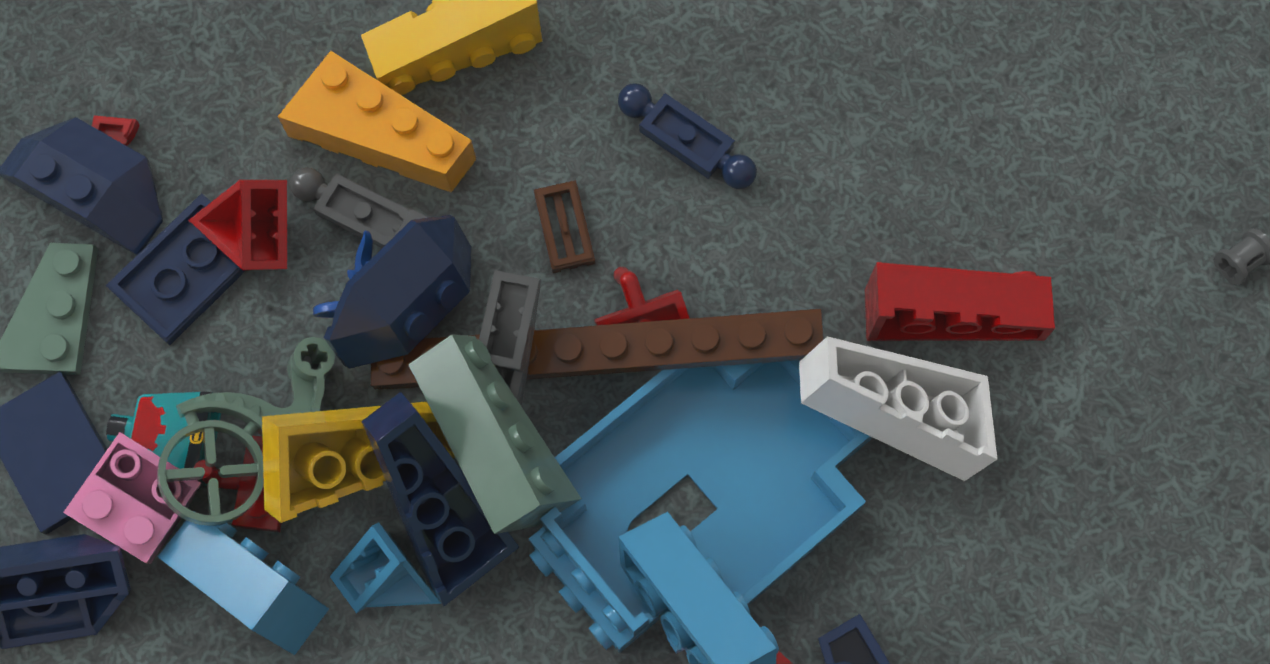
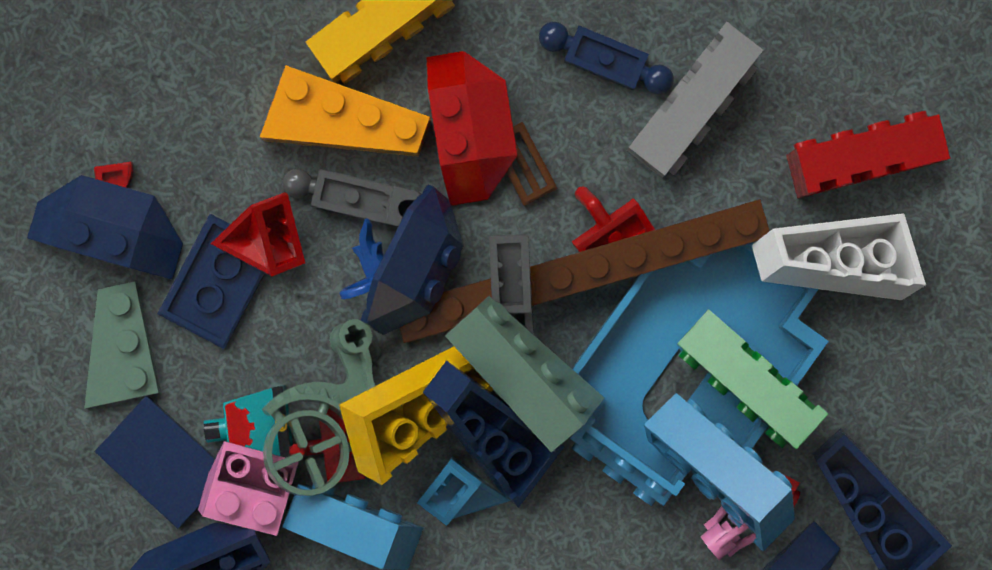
camera: 15 degrees left, 15 degrees up
none -> red wedge [427,51,518,206]
none -> light grey wedge [626,22,763,178]
none -> wedge [677,309,828,449]

